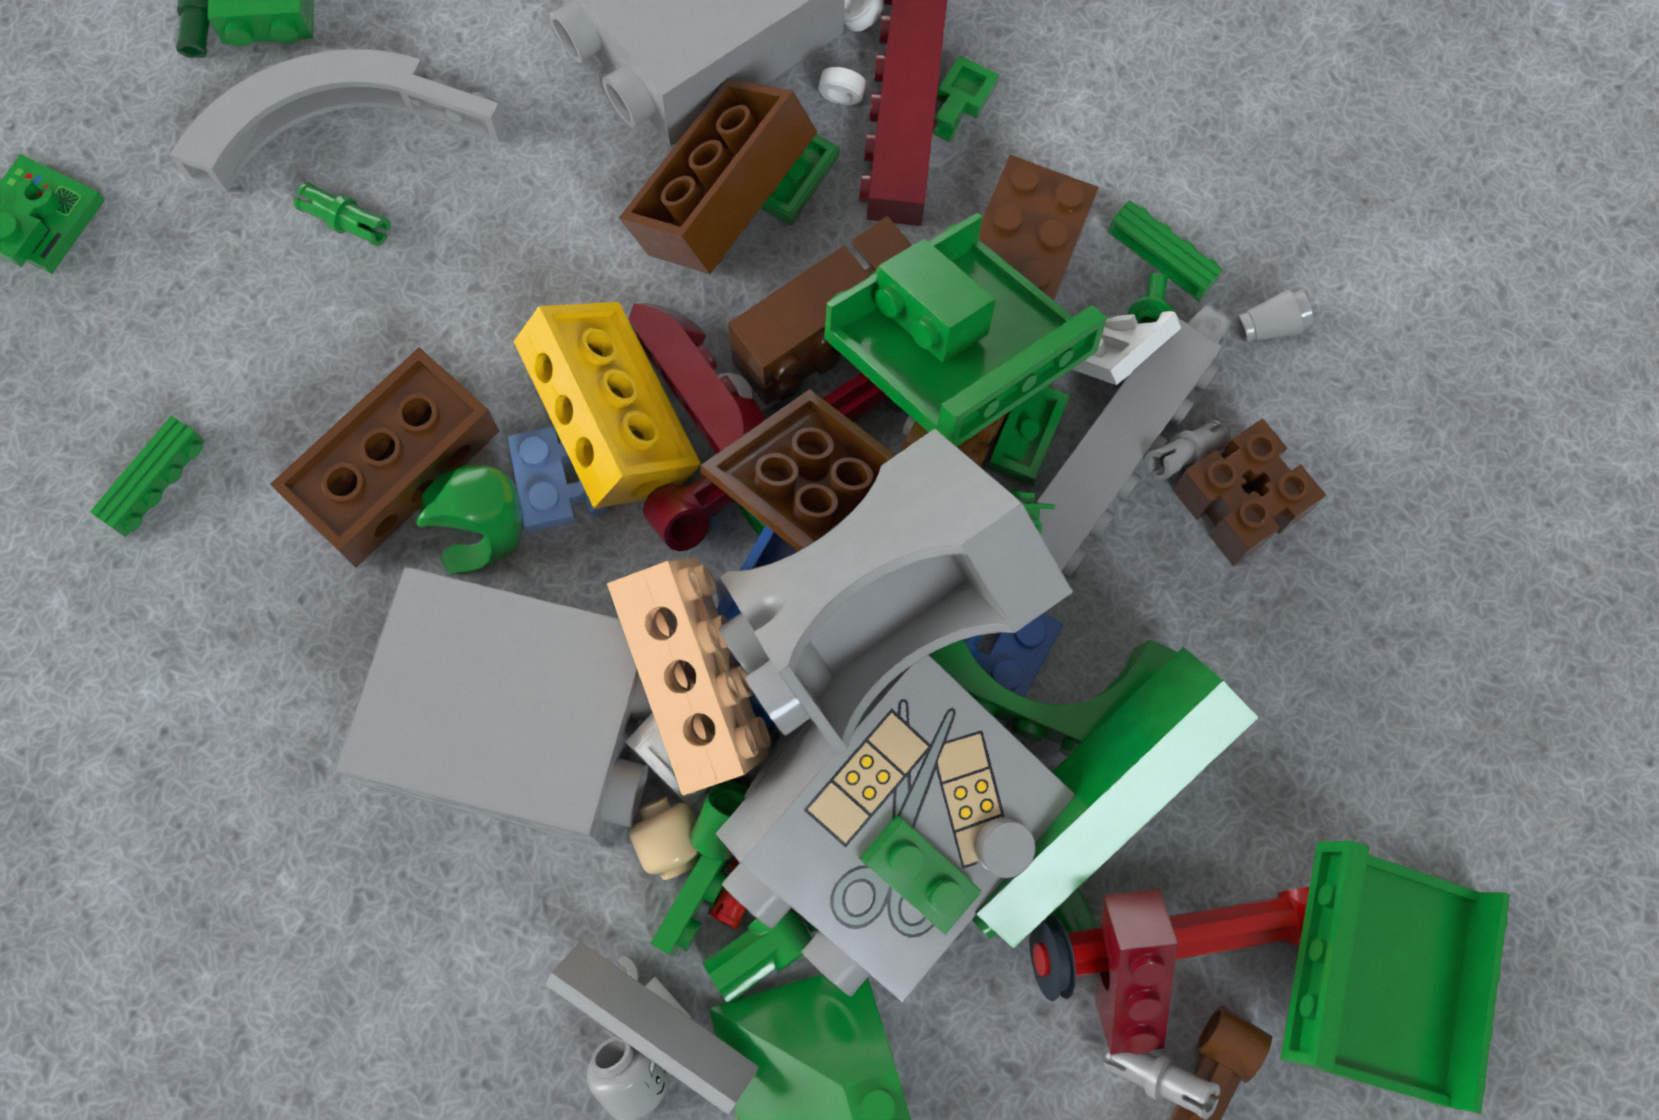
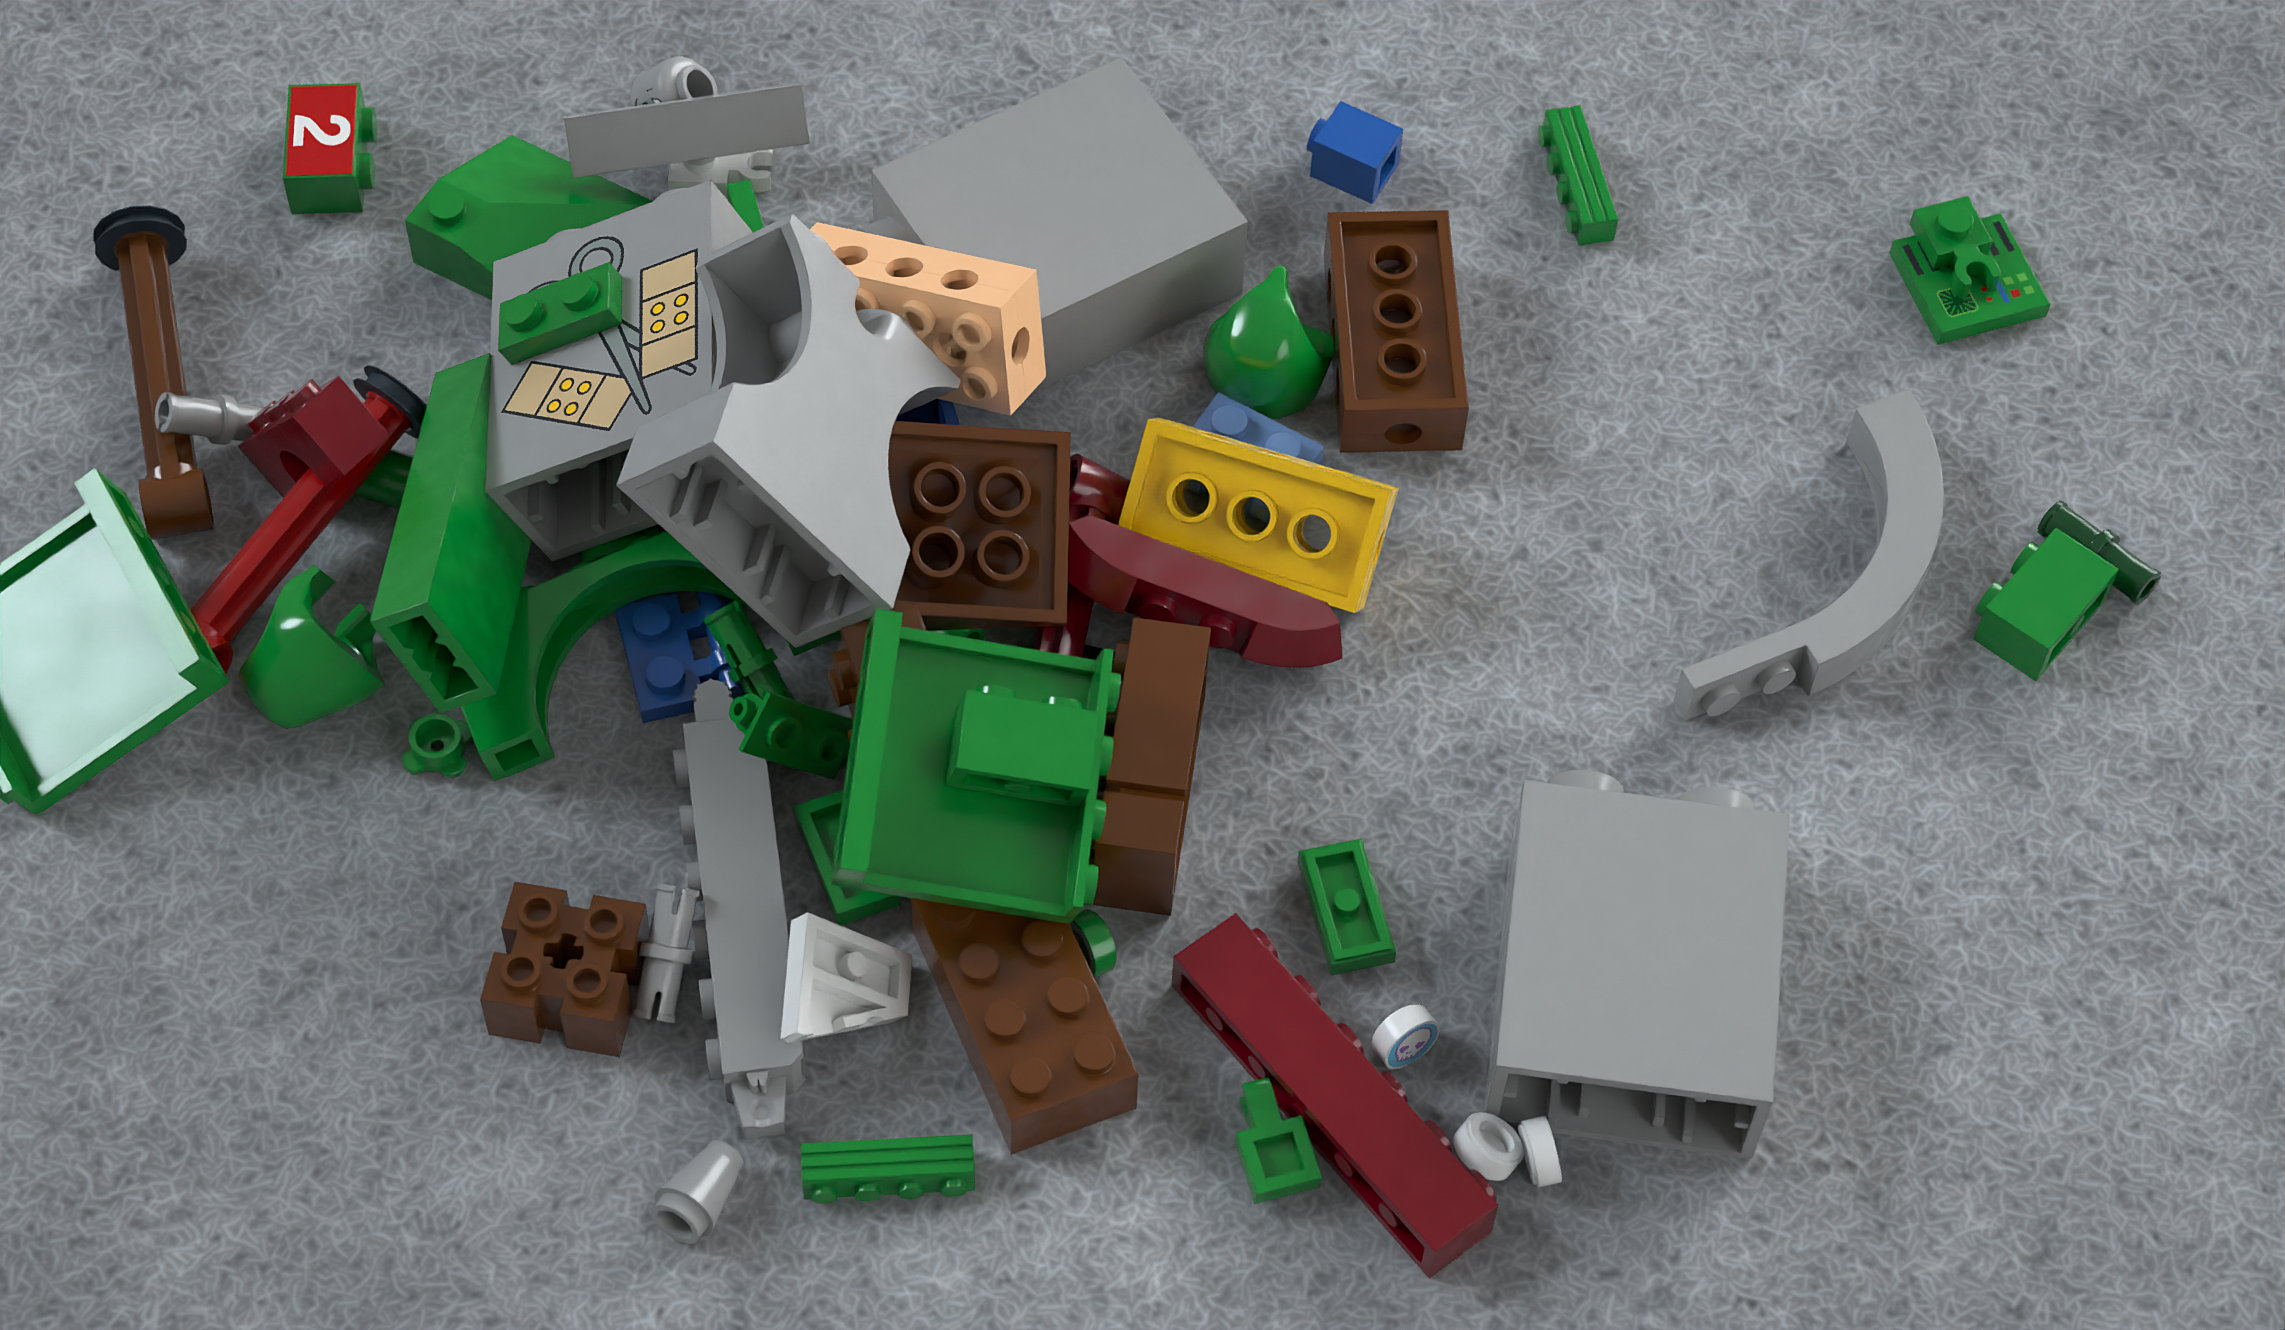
camera: 135 degrees right, 15 degrees down
green pin [294,182,391,247] -> none
reddish brown brick [619,78,817,274] -> none
light grey tile [975,817,1035,878] -> none
green plate [1127,273,1174,324] -> none
none -> green piece [239,564,385,729]
none -> blue brick [1306,101,1403,204]

